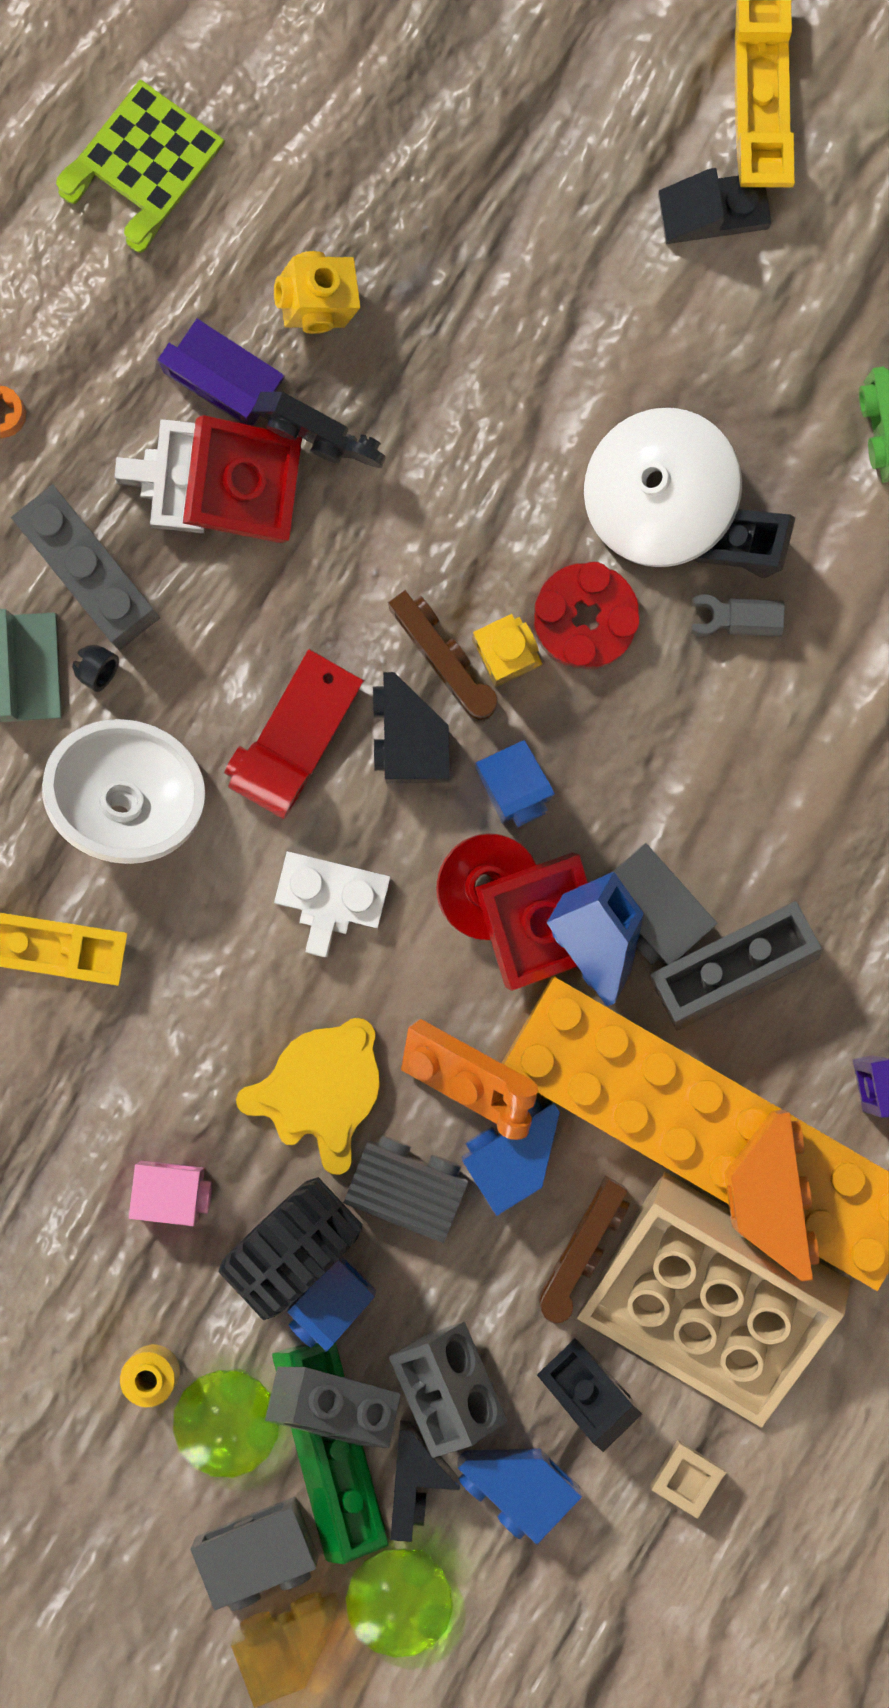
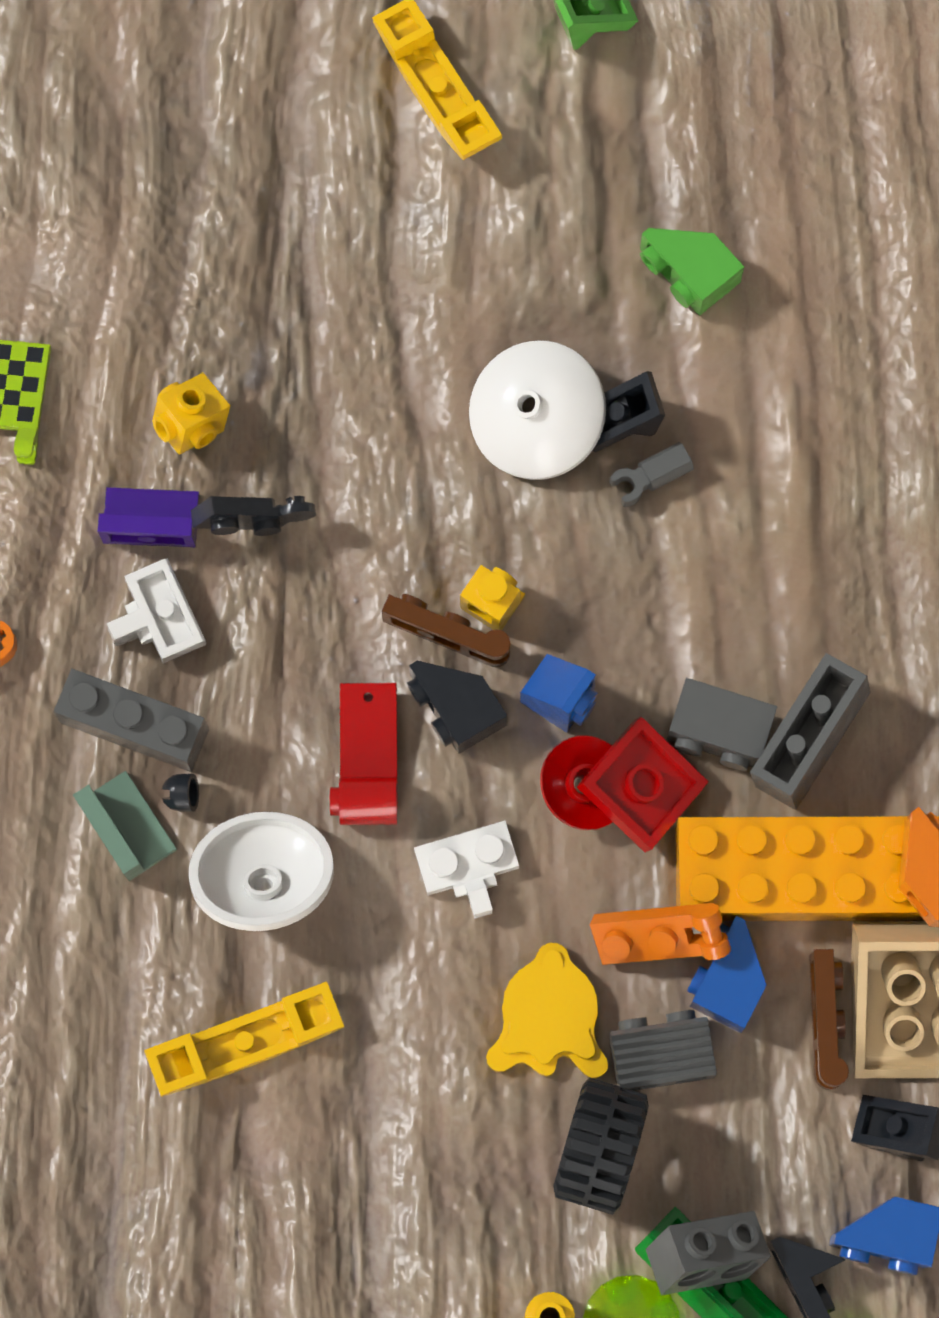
camera: 25 degrees left, 10 degrees down
bright pink brick [129,1160,212,1226] -> none
red plate [183,415,302,543] -> none
blue slope [287,1256,376,1352] -> none
dark grey brick [389,1321,508,1458] -> none
red plate [534,562,639,669] -> none
slope [547,872,644,1006] -> none
black slope [658,168,771,244] -> none

